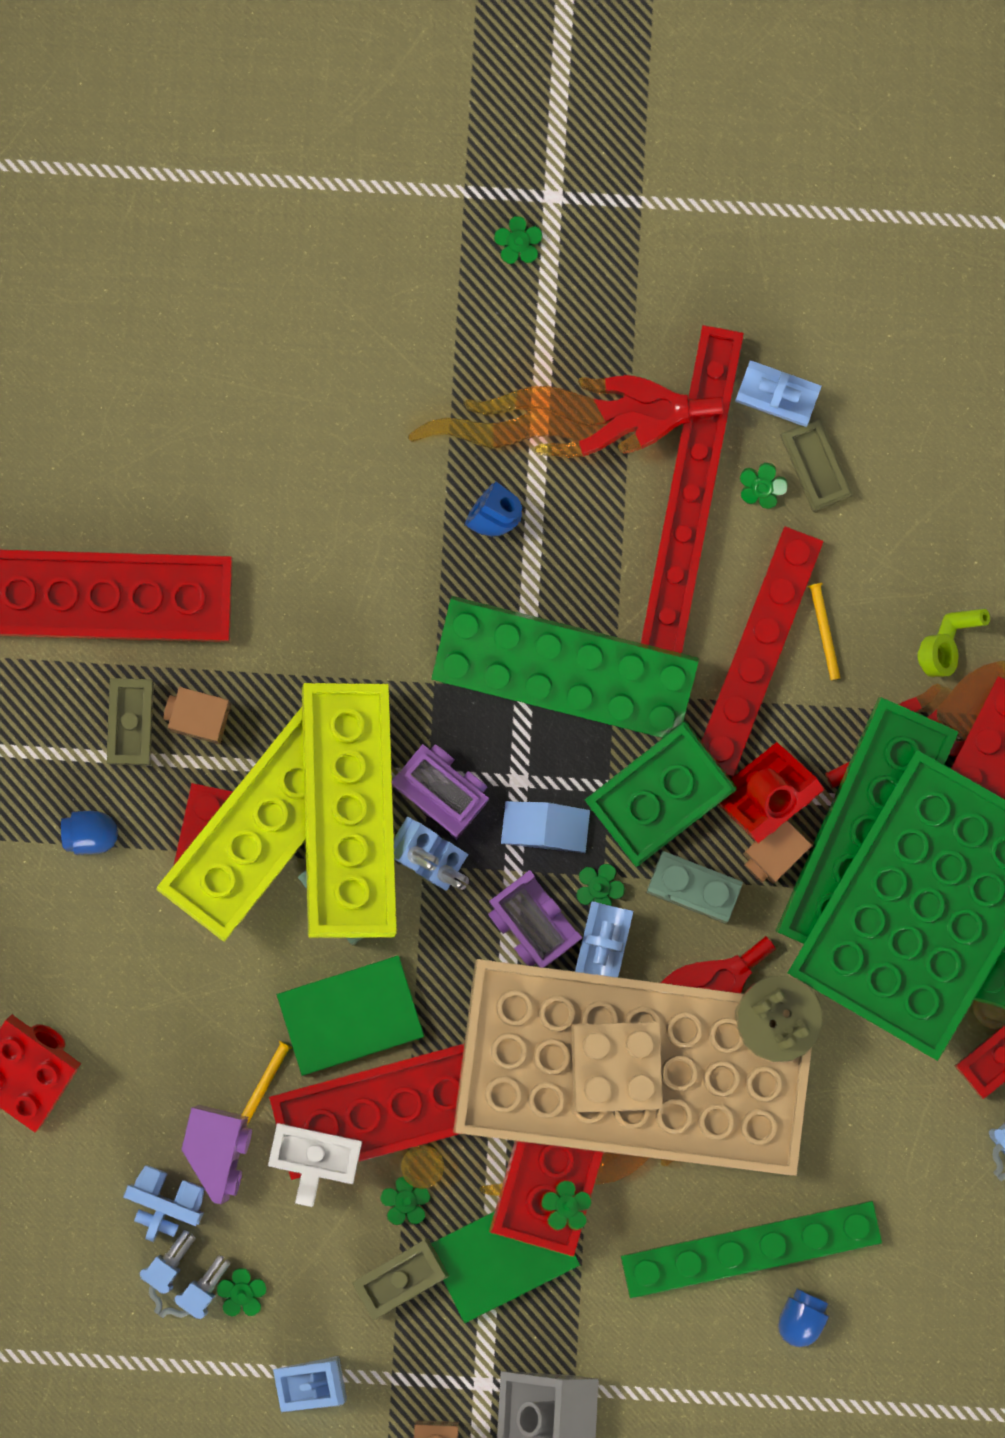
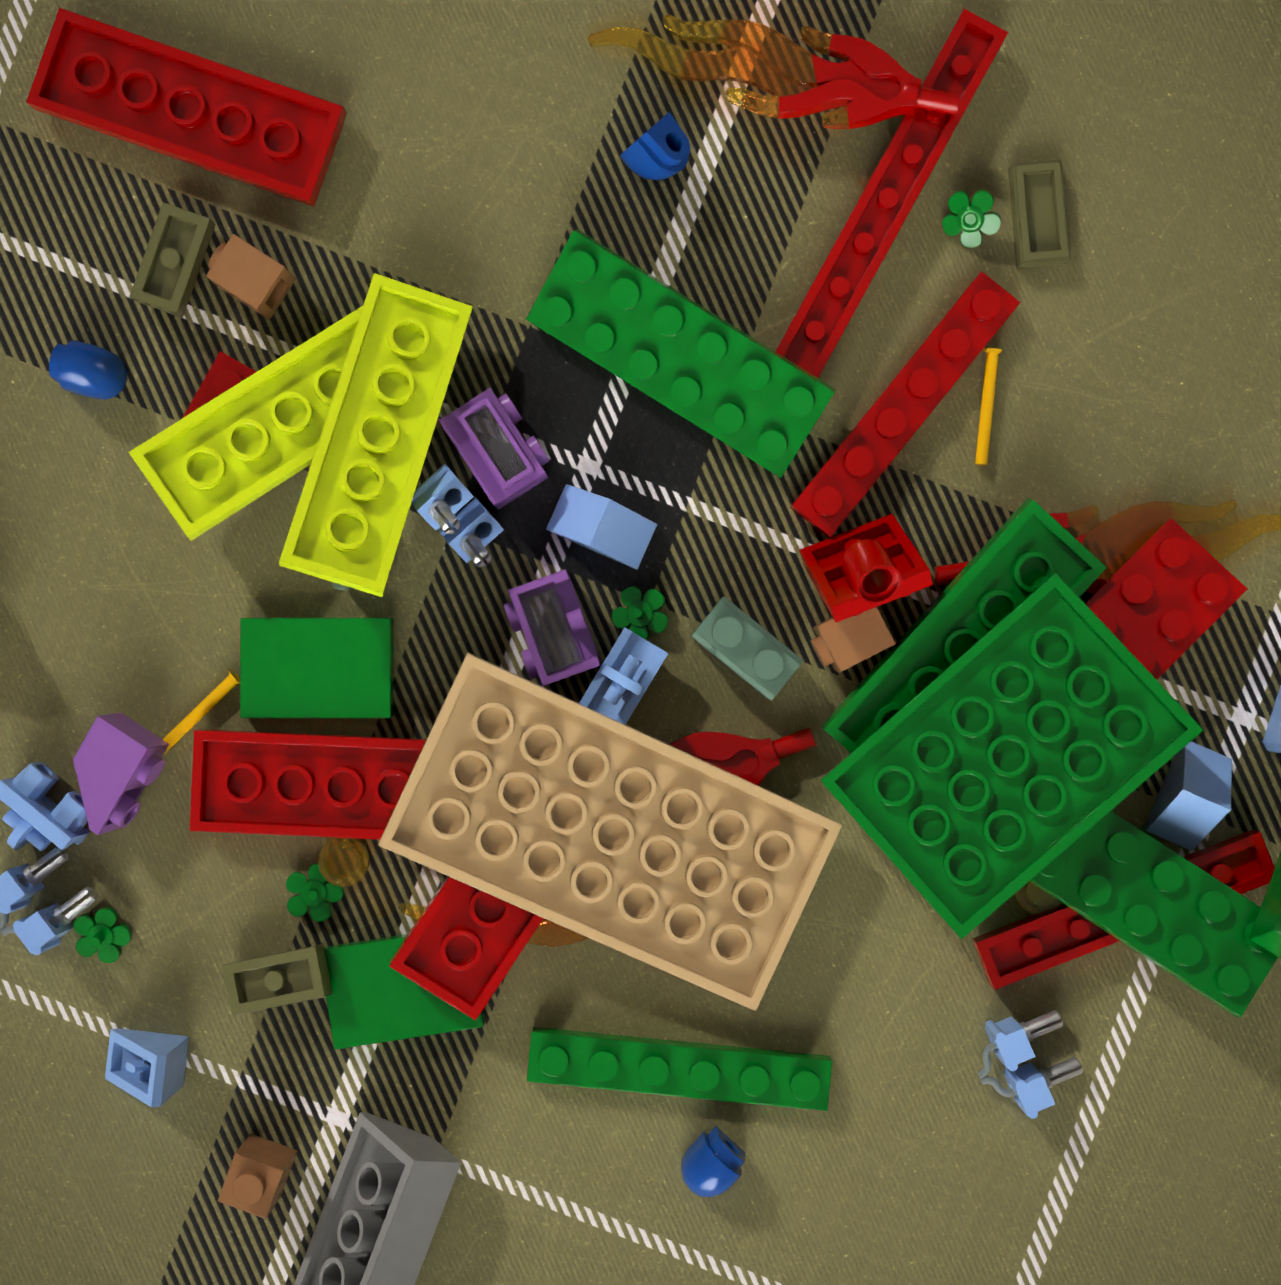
camera: 15 degrees right, 5 degrees up
white plate [268,1123,362,1207] -> none
green plant [541,1181,591,1230] -> none
tan plate [571,1022,663,1112] -> none
green tile [585,721,738,867] -> none
light blue hips [735,360,822,427] -> none
olive plate [735,976,822,1062] -> none
lime plate [917,609,990,678] -> none

